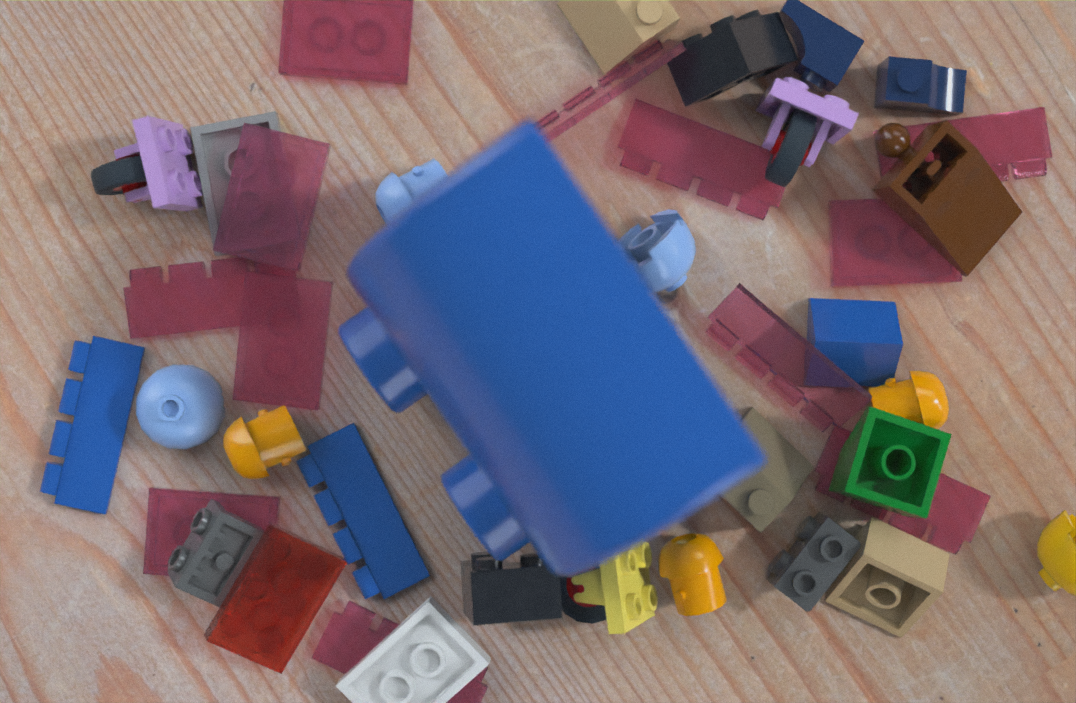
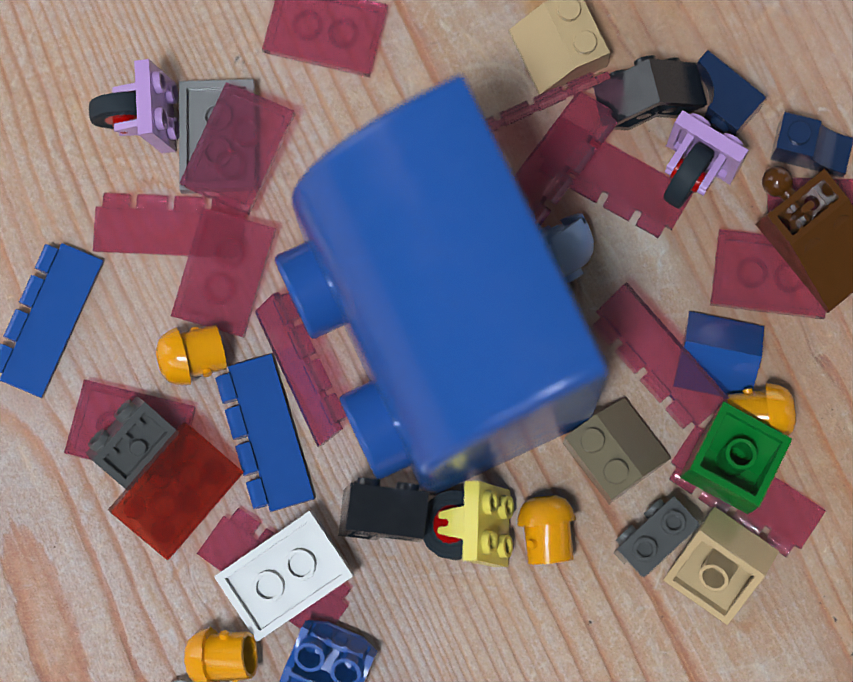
camera: 20 degrees right, 10 degrees down
light blue cylinder [136,364,225,450] -> none
none -> clear pink windscreen [254,292,347,447]
none -> clear pink windscreen [513,90,618,228]

